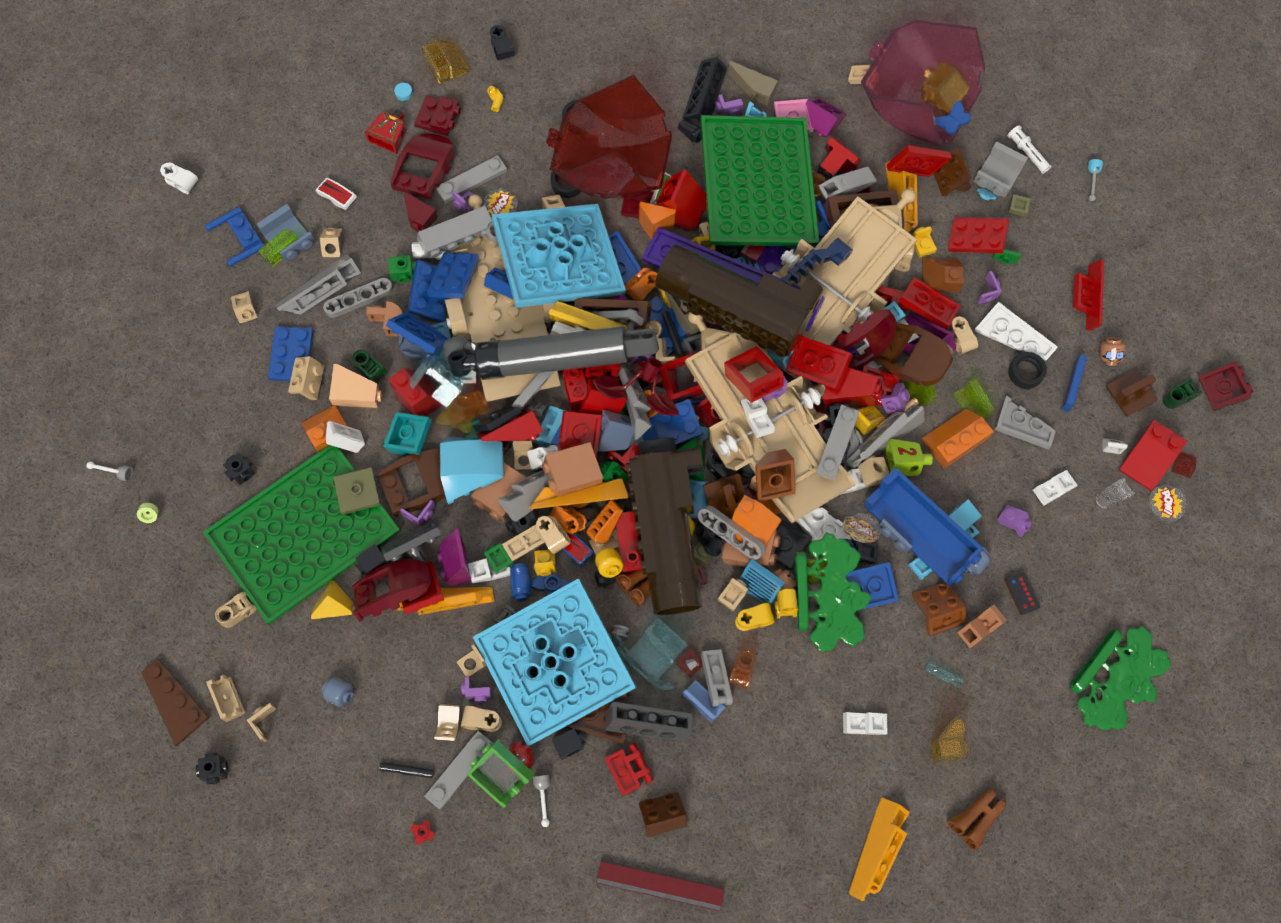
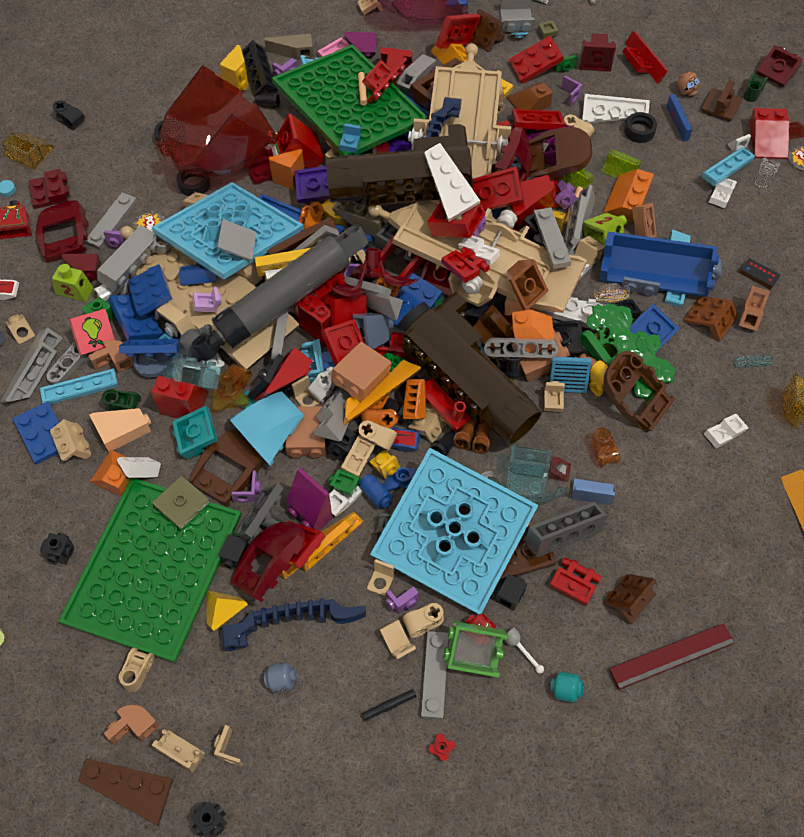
camera: 30 degrees left, 10 degrees down
yellow arm [487,86,504,112] -> none
yellow head [595,548,623,578] -> none
light grey plate [700,649,733,707] -> none
yellow piece [735,603,775,631] -> none
light grey wing [994,395,1056,450] -> none
medium lavender bracket [997,505,1031,537] -> none
none -> medium azure tile [40,369,119,405]
none -> lime torso [52,264,94,302]
none -> coral tile [69,309,115,355]
none -> nougat brick [104,705,160,744]
none -> lavender bracket [192,287,222,312]
none -> light grey piece [217,219,257,261]
none -> yellow slope [219,45,248,95]
none -> dark blue piece [221,598,366,651]
none -> dark azure bracket [339,123,361,153]
none -> light nougat piece [358,72,367,105]
none -> red bracket [362,57,407,103]
none -> white wing [424,143,480,222]
none -> red plate [441,247,490,283]
none -> teal head [551,672,584,703]
none -> dark red panel [579,33,616,72]
none -> reddish brown slope [603,351,675,432]
none -> nougat slope [632,203,657,238]
none -> medium azure tile [701,147,755,186]

